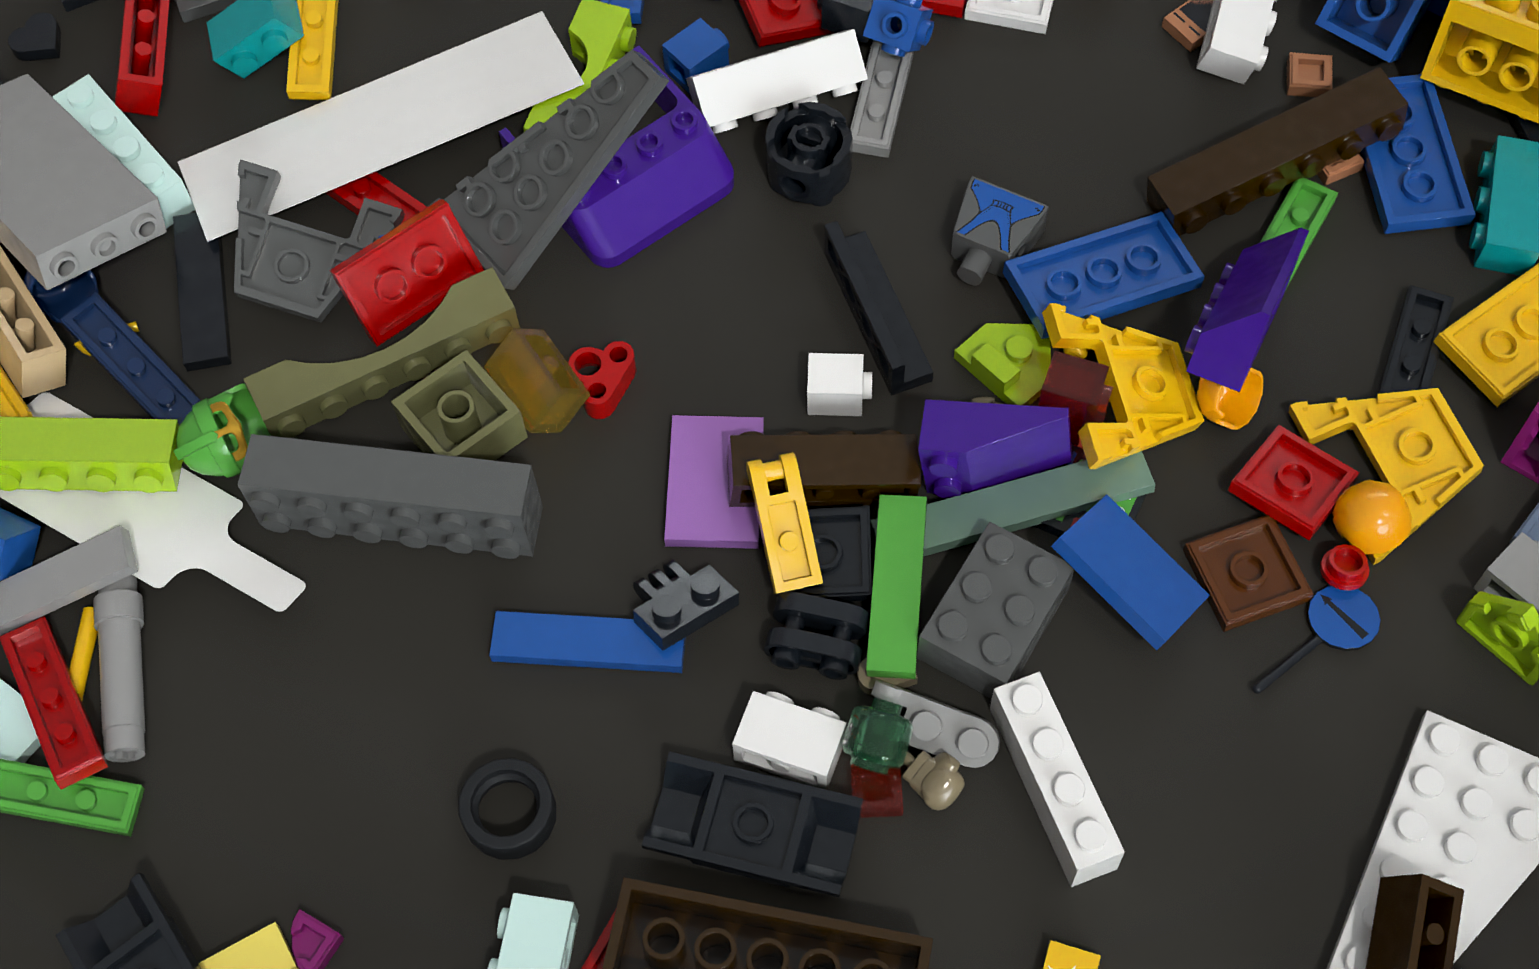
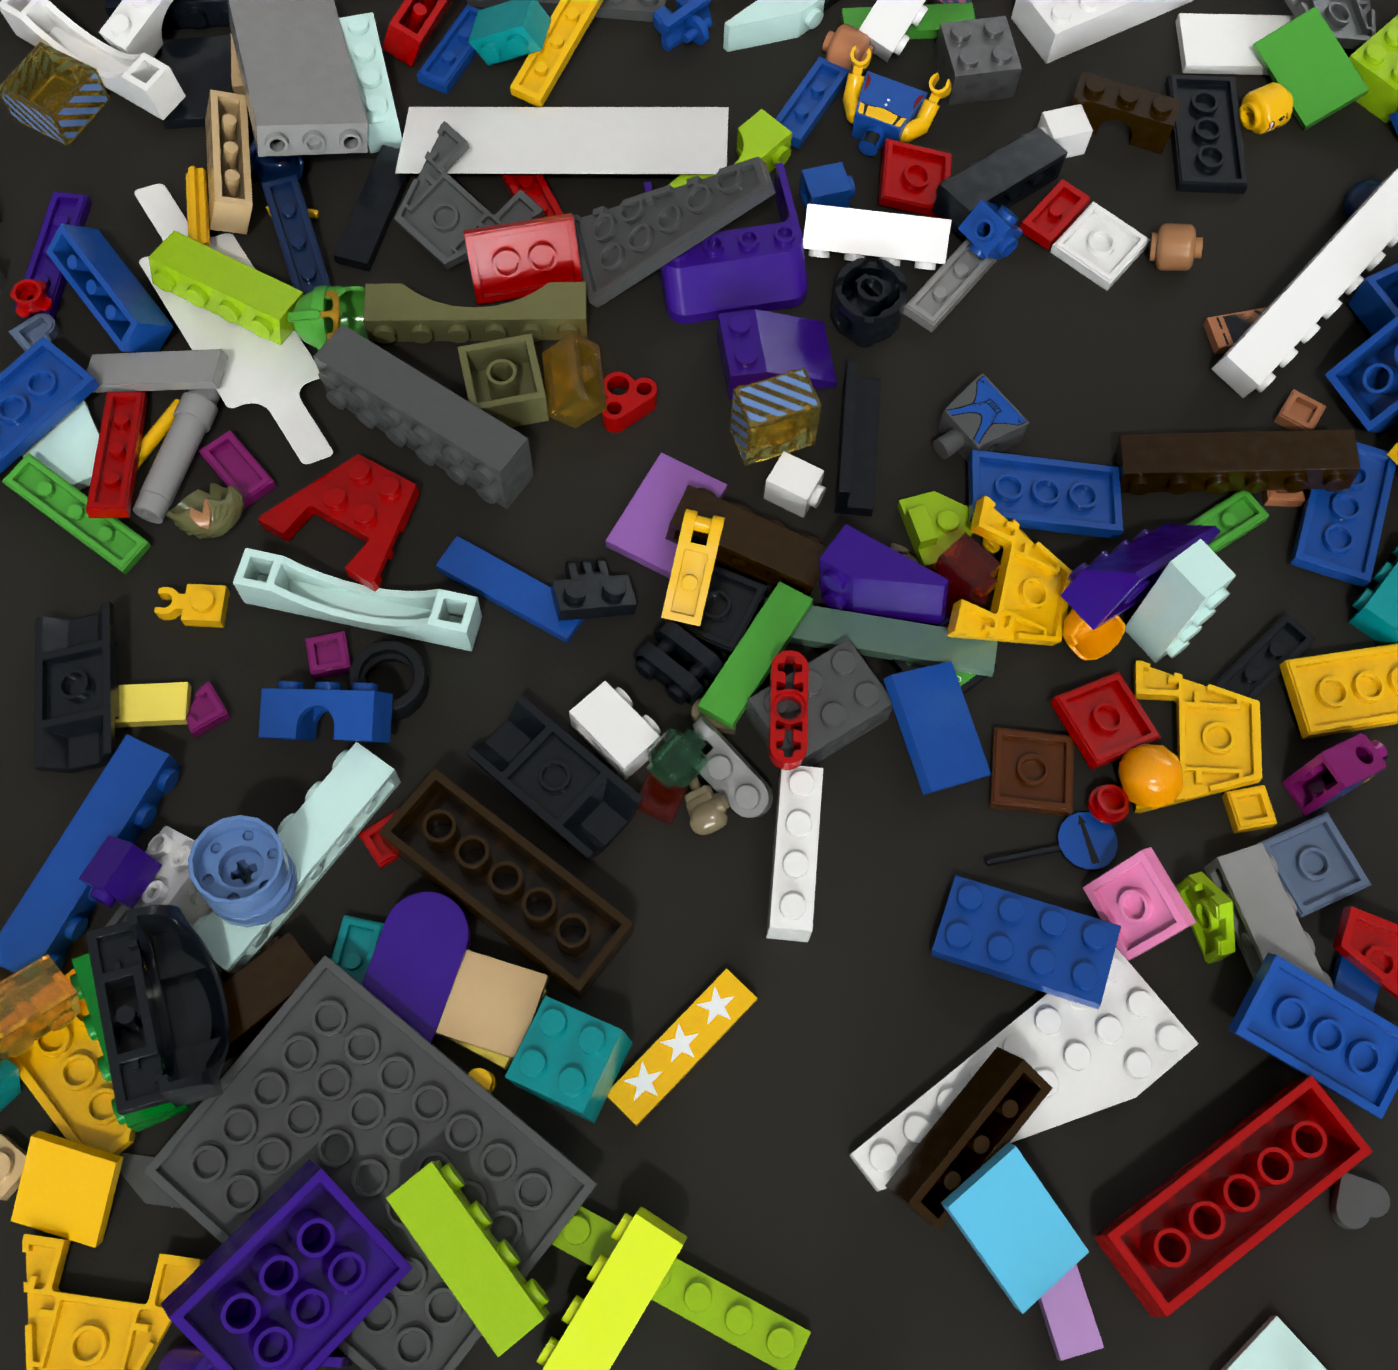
camera: 20 degrees right, 5 degrees up
none -> yellow plate [154,584,230,628]
none -> olive hair [166,483,244,539]
none -> magenta tile [199,430,276,509]
none -> light aqua arch [233,548,482,652]
none -> red wing [258,454,420,592]
none -> blue arch [258,681,393,743]
none -> magenta tile [305,631,352,680]
none -> blue tile [417,4,480,95]
none -> dark purple slope [717,309,837,400]
none -> clear yellow container [730,368,822,466]
none -> red beam [768,650,809,770]
none -> blue plate [931,875,1121,1010]
none -> bright pink tile [1083,847,1197,961]
none -> light aqua brick [1125,539,1236,663]
none -> yellow tile [1222,785,1277,834]

